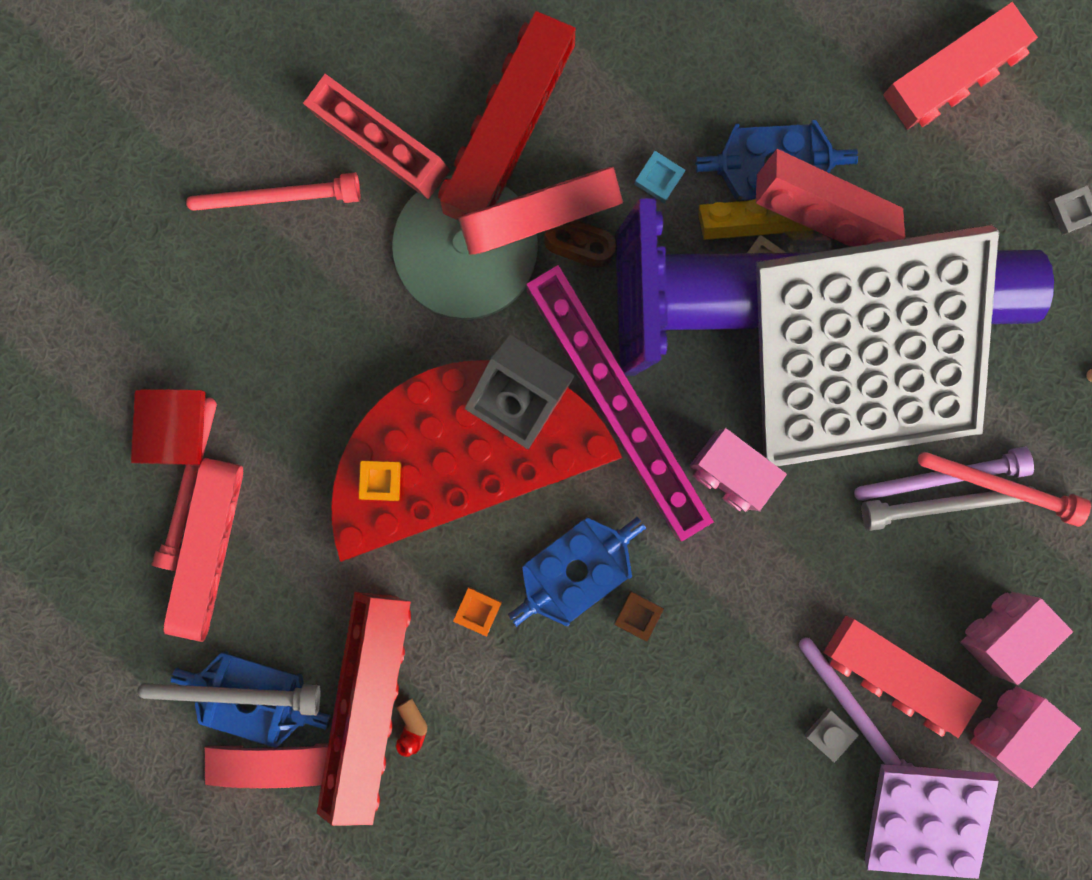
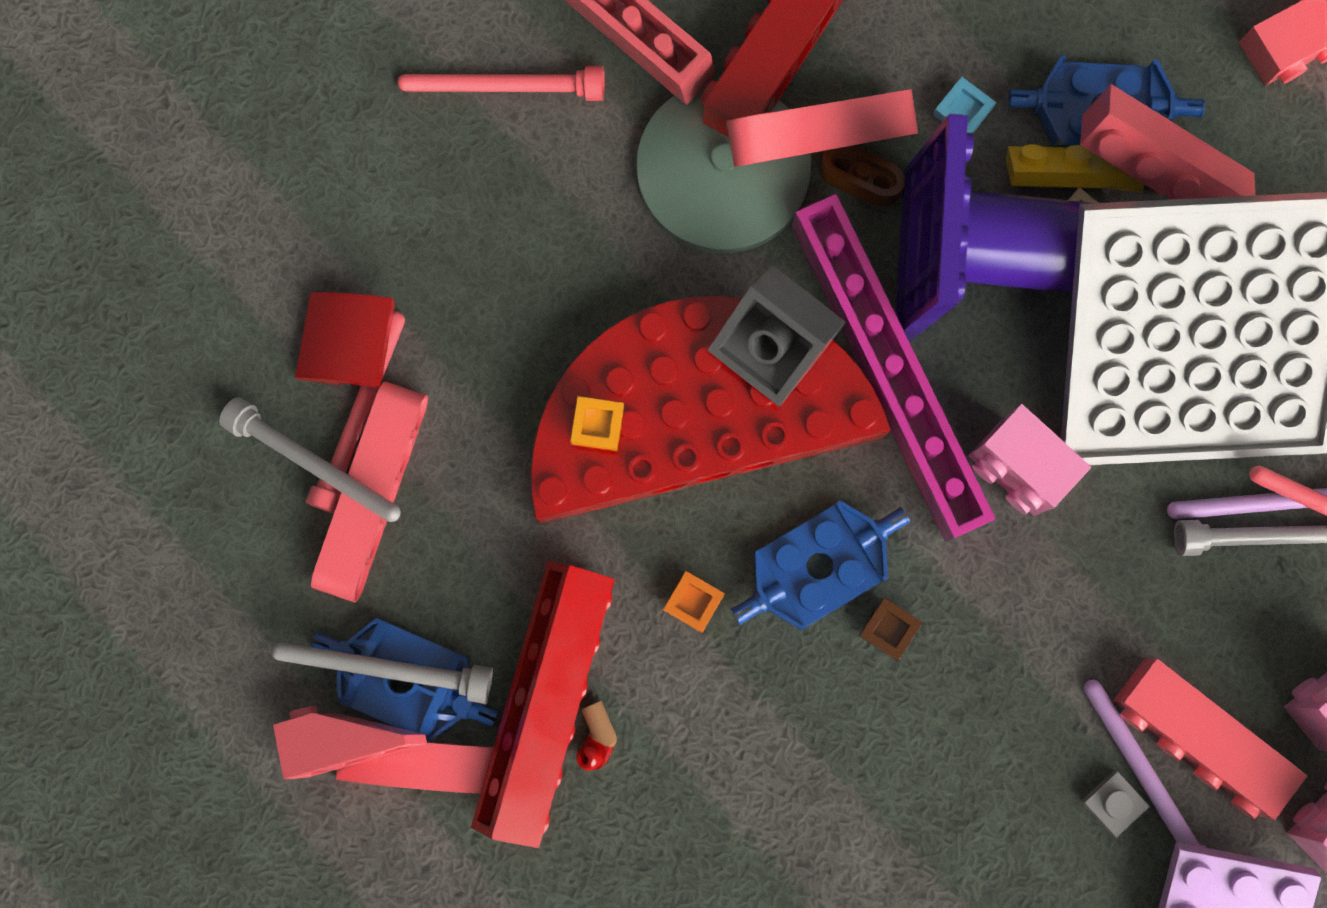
camera: 10 degrees right, 5 degrees down
none -> light grey piece [219,397,400,522]
none -> coral slope [273,706,427,780]

